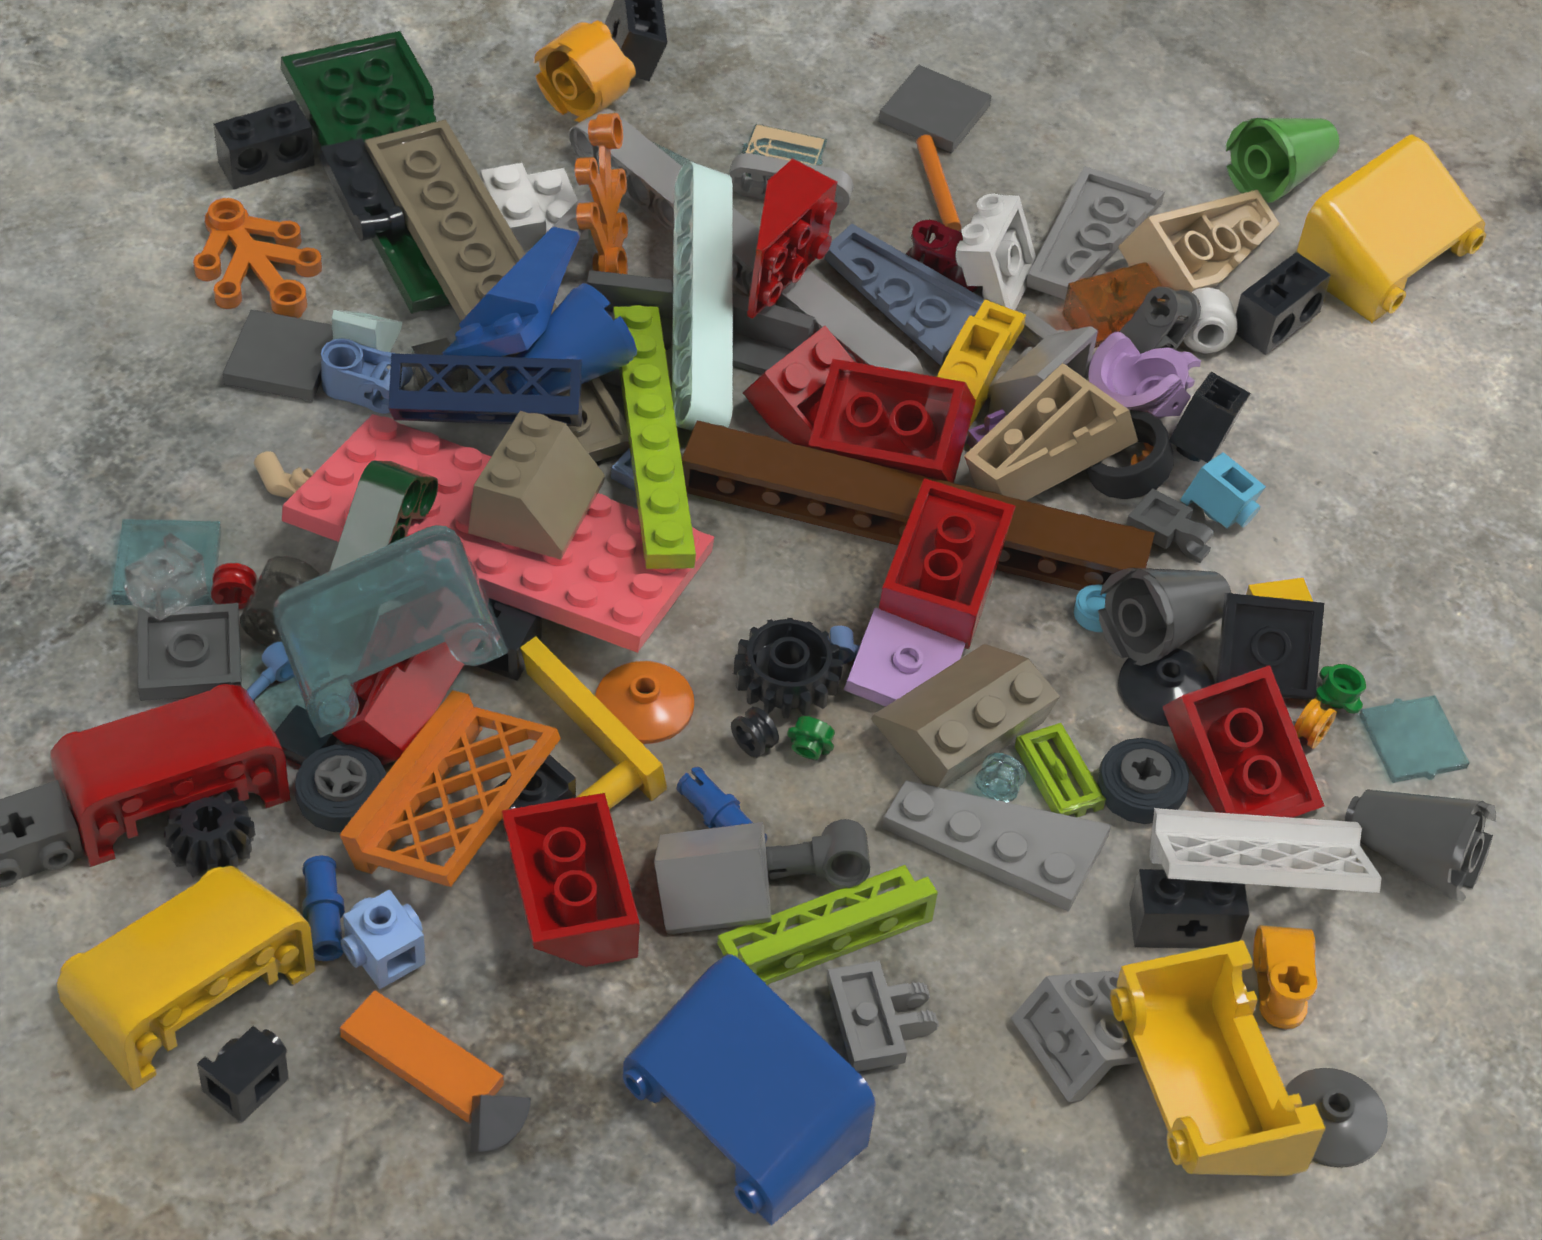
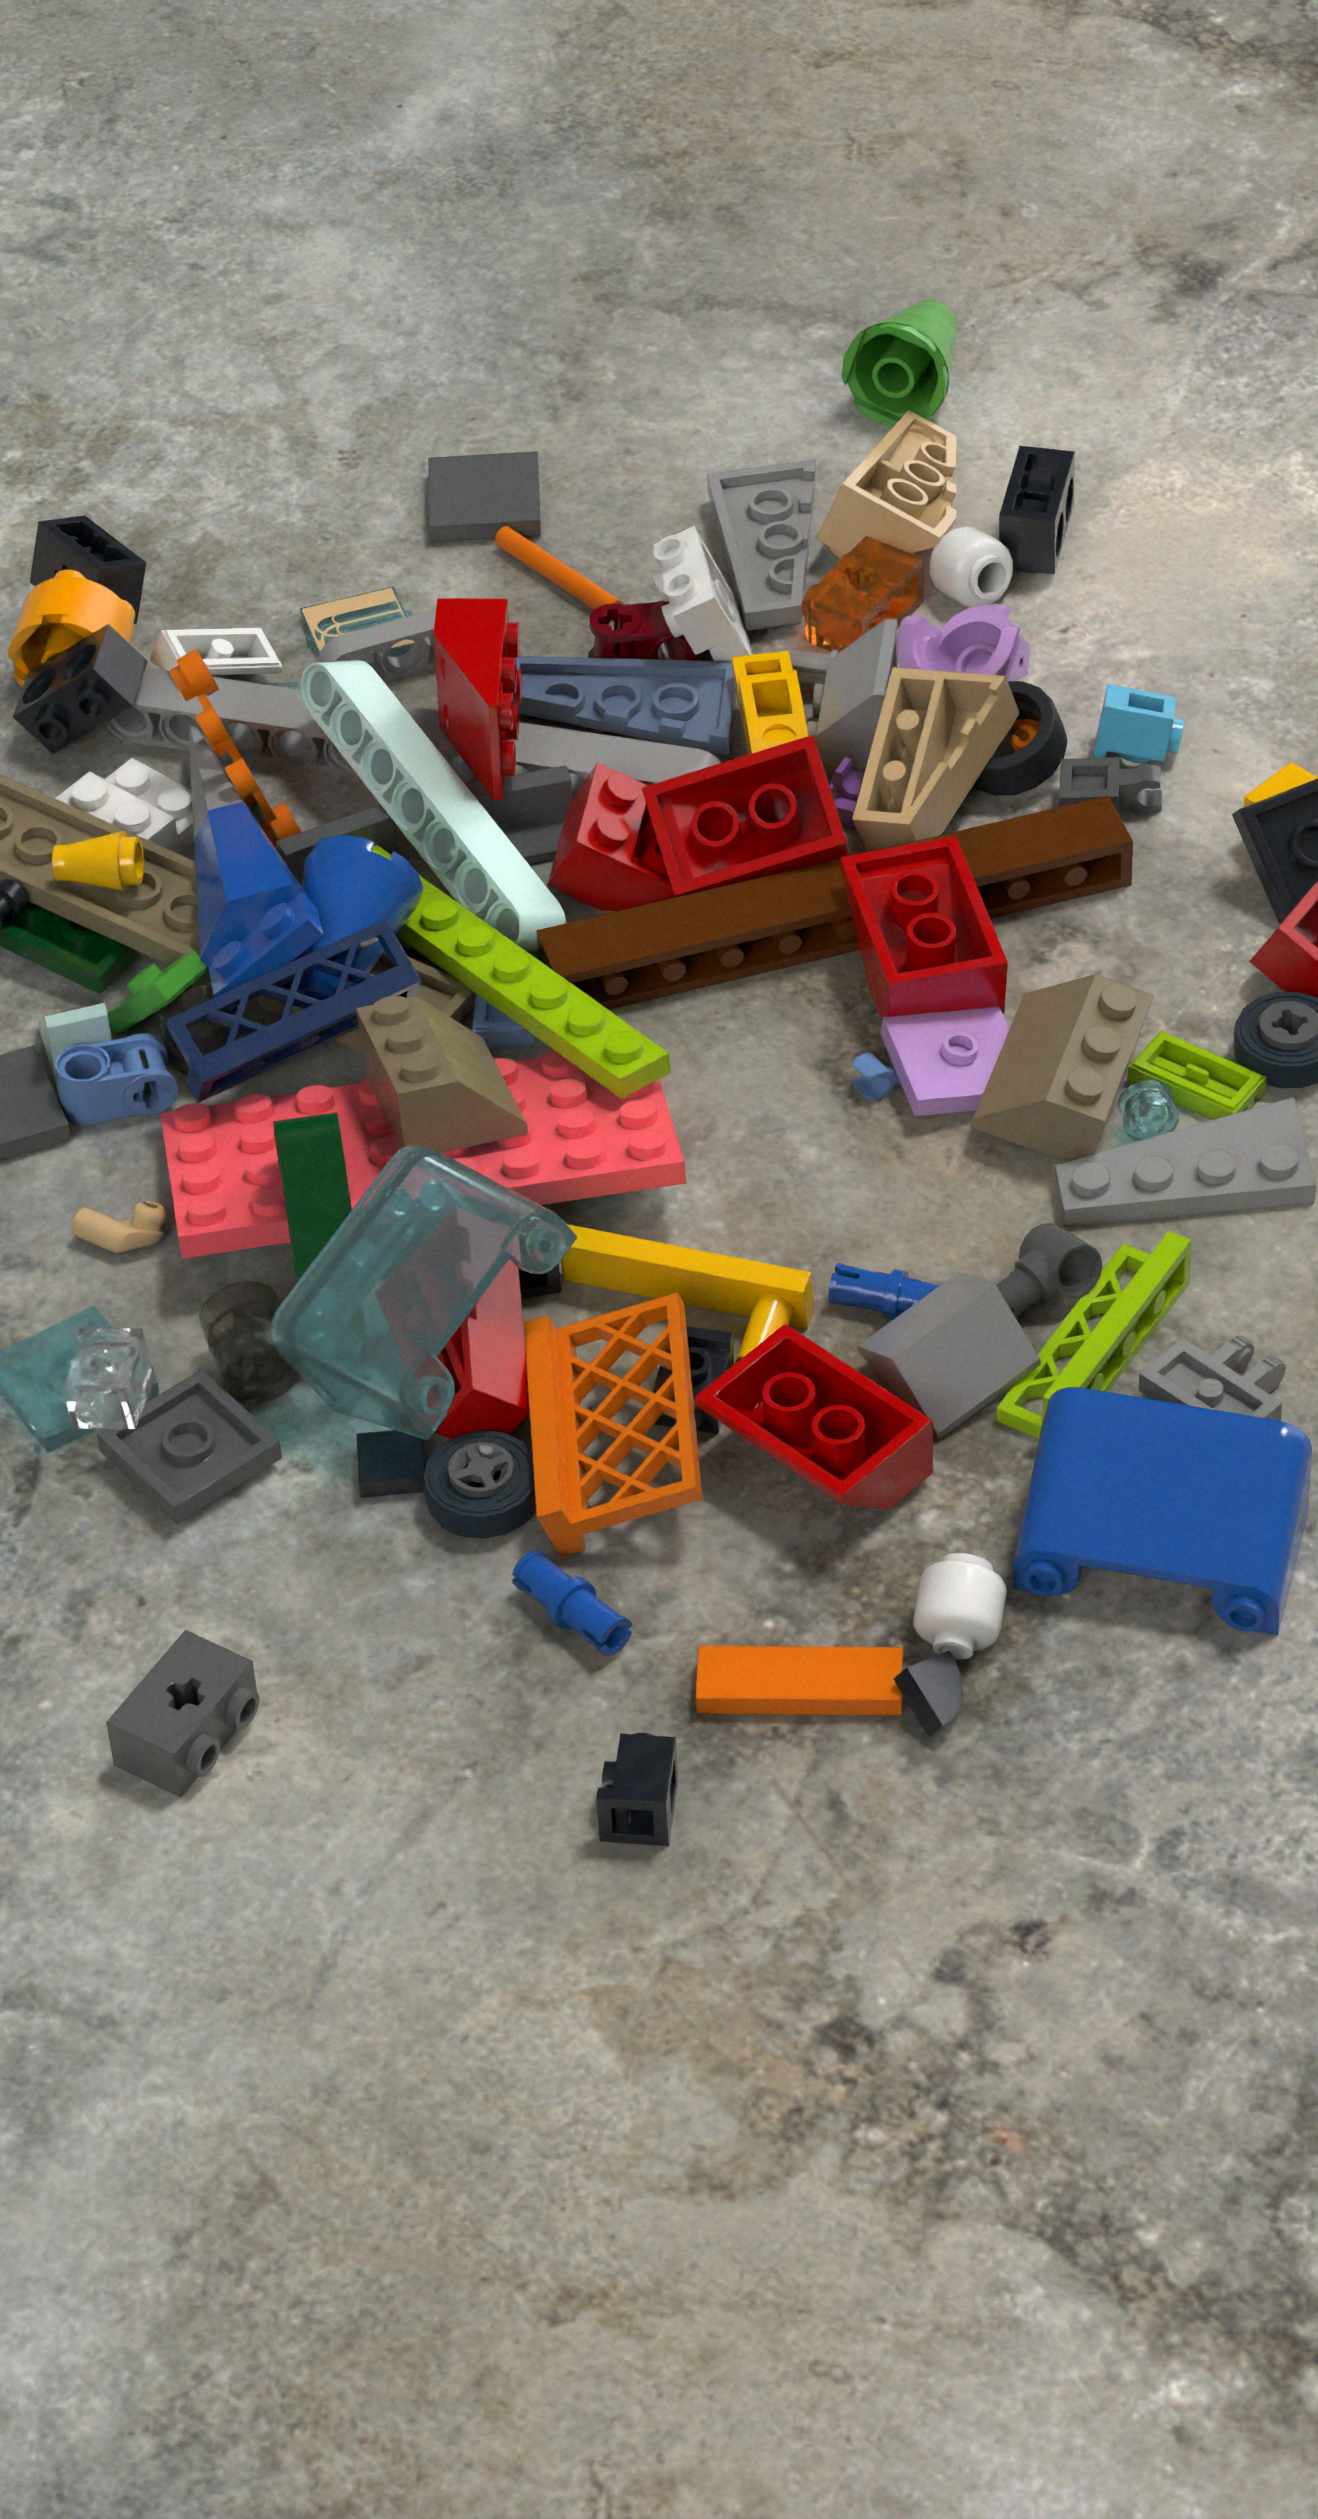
camera: 25 degrees left, 5 degrees down
red windscreen [50,684,291,867] -> none
yellow windscreen [57,866,316,1091] -> none
black gear [164,791,256,878] -> none
red bush [211,563,257,609] -> none
medium blue hand [247,642,297,700] -> none
light blue brick [341,889,426,990] -> none
orange dish [595,661,694,744] -> none
black bush [731,706,779,758] -> none
black gear [733,618,843,719] -> none
green plate [787,716,835,760] -> none
medium azure tile [1074,584,1106,632] -> none
dark grey cone [1099,568,1231,666] -> none
black dish [1118,648,1215,727] -> none
dark grey piece [1120,286,1201,354] -> none
black brick [1169,372,1251,463] -> none
yellow windscreen [1296,134,1487,323] -> none
none -> black brick [13,624,148,754]
none -> yellow cone [52,831,144,891]
none -> bright green plate [107,950,207,1033]
none -> white slope [150,628,283,675]
none -> white head [913,1553,1007,1660]

